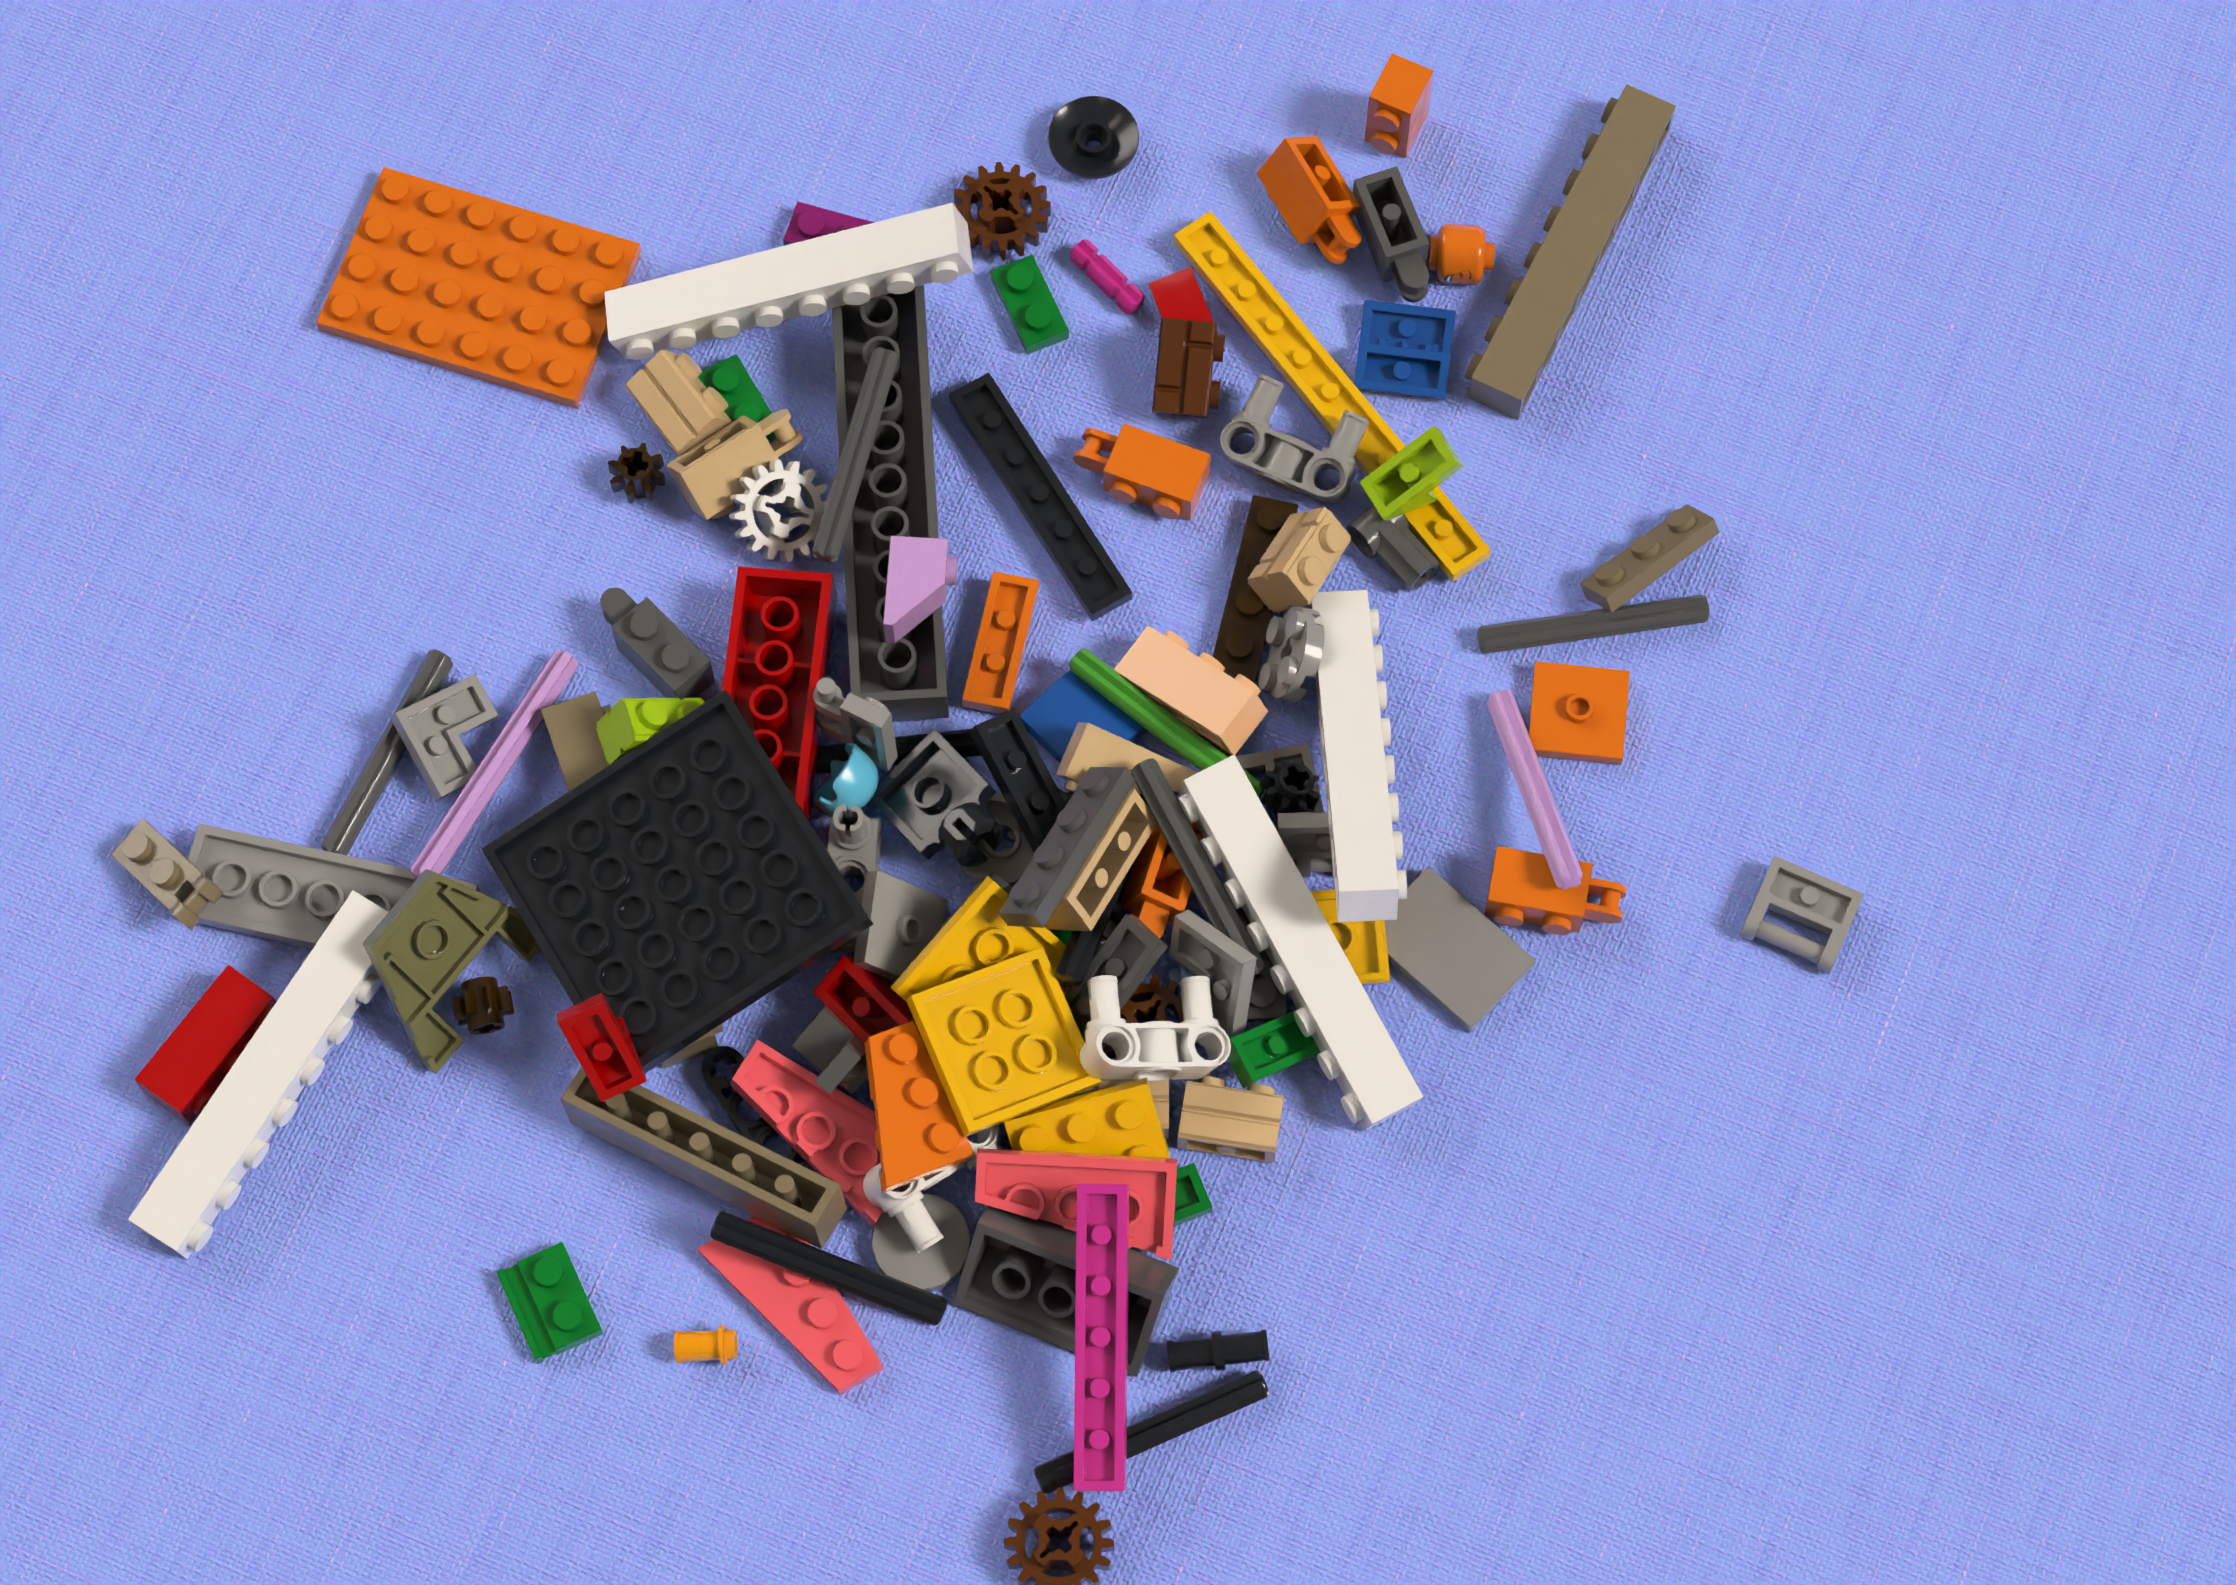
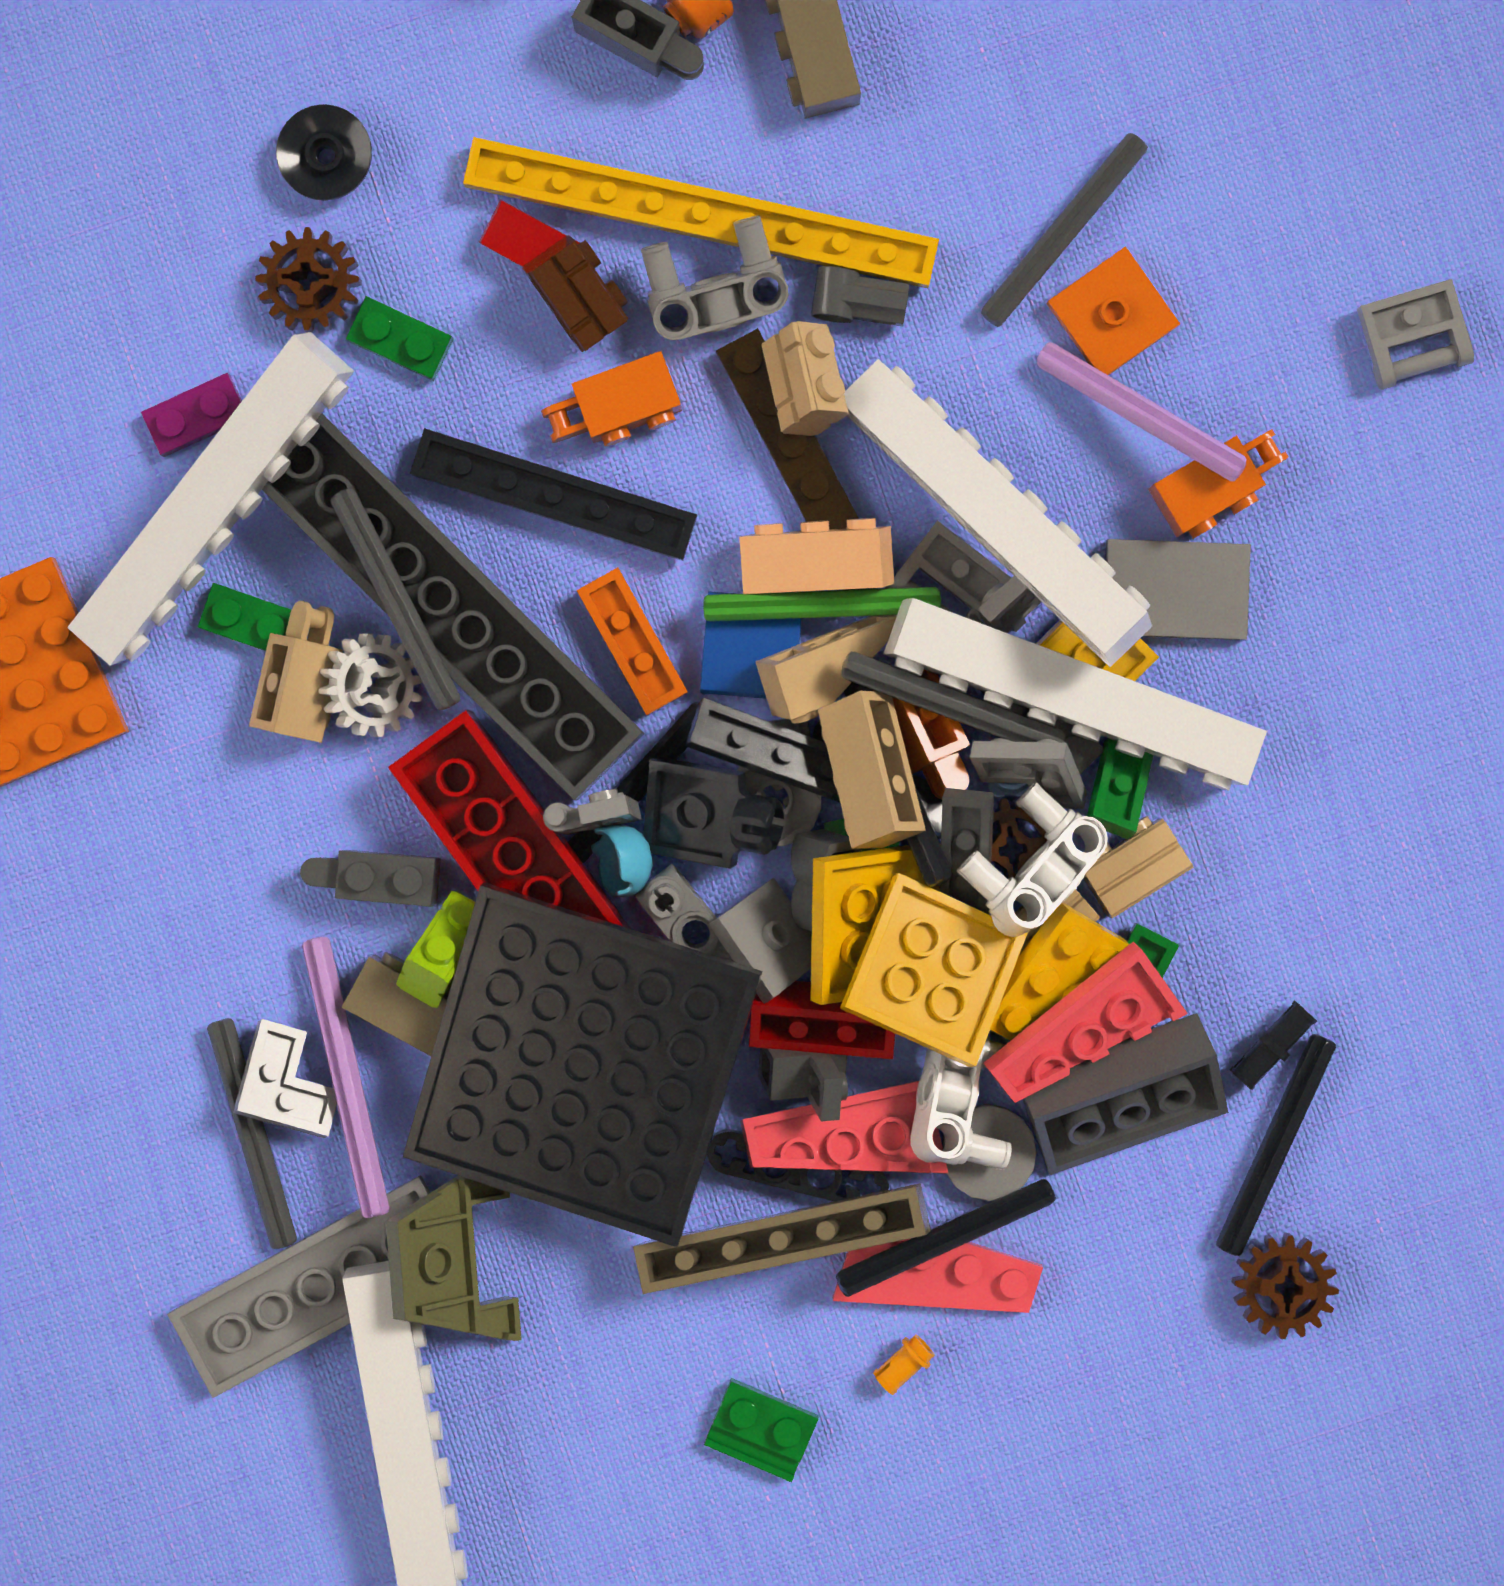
camera: 40 degrees left, 20 degrees up
dark tan plate [111,818,224,930] -> none
red brick [134,965,276,1126] -> none
dark brown gear [451,976,515,1035] -> none
red slope [557,993,647,1102] -> none
dark brown gear [608,443,666,504] -> none
tan brick [625,349,732,456] -> none
orange wing [864,1021,975,1194] -> none
lavender slope [883,536,958,643] -> none
dark grey plate [998,767,1136,928] -> none
dark pink axle [1070,239,1144,314] -> none
dark pink plate [1073,1184,1129,1491] -> none
orange brick [1256,136,1362,264] -> none
light grey plate [1258,606,1324,703] -> none
black gear [1259,759,1321,818] -> none
blue slope [1354,300,1456,400] -> none
lime slope [1360,426,1464,521] -> none
dark tan plate [1579,504,1720,612] -> none

